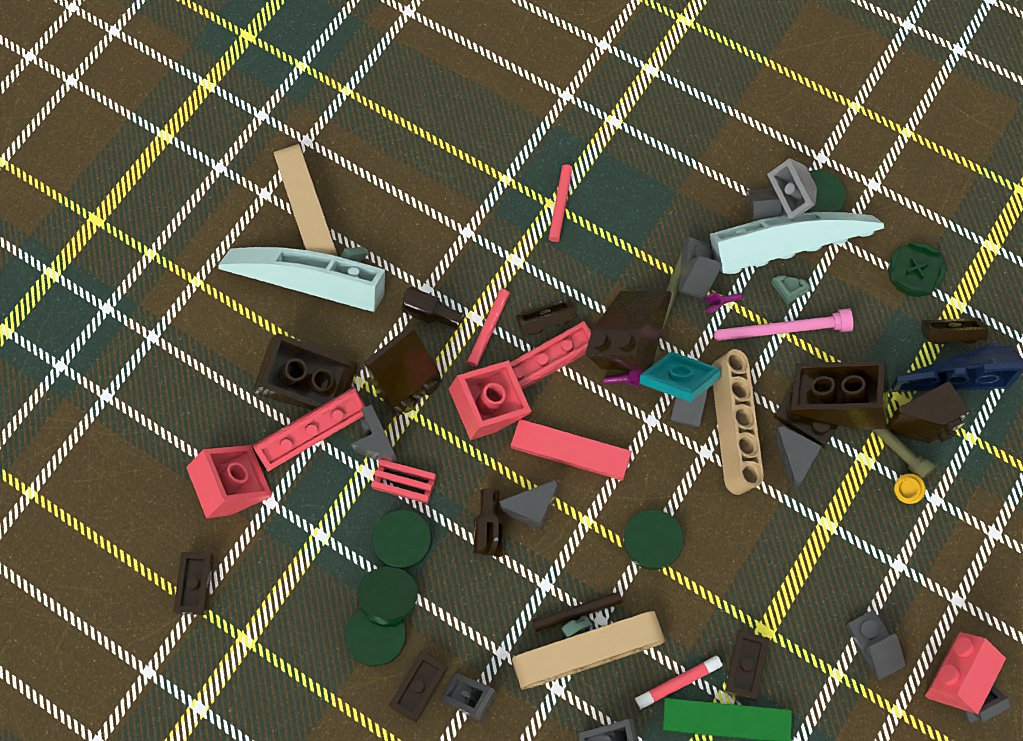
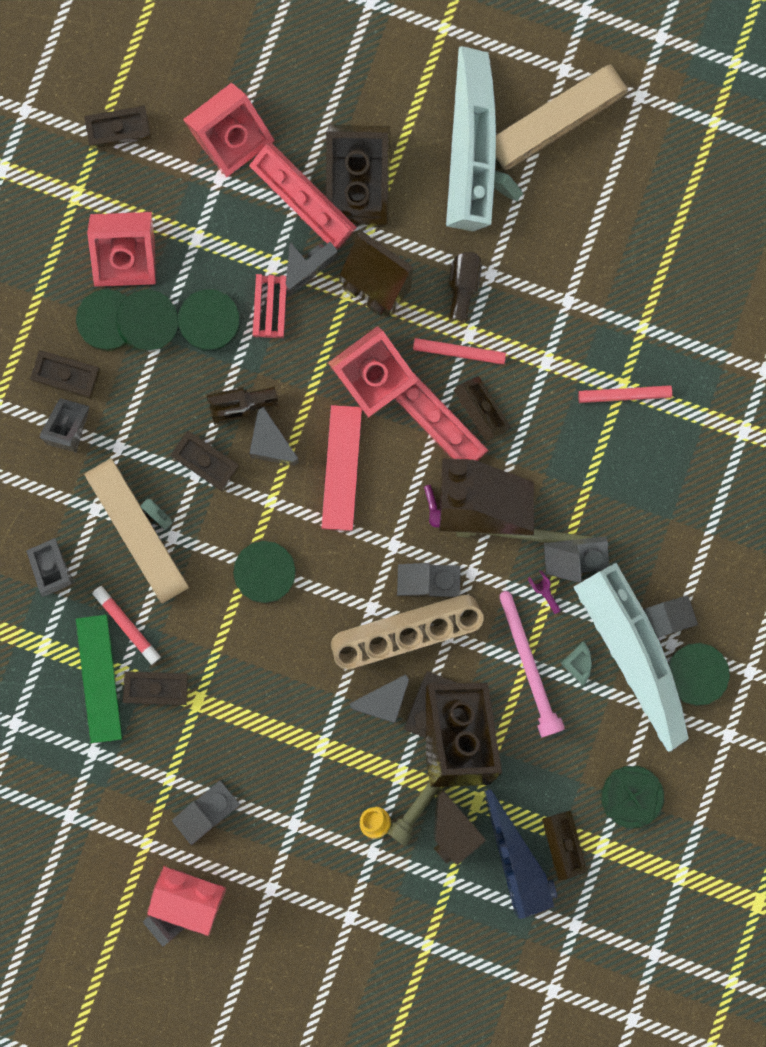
camera: 65 degrees right, 15 degrees up
dark brown bar [532,591,623,632] -> none
teal tile [640,351,721,402] -> none
light grey slope [767,158,817,221] -> none
none -> coral slope [87,212,156,287]
none -> dark brown plate [170,431,240,492]

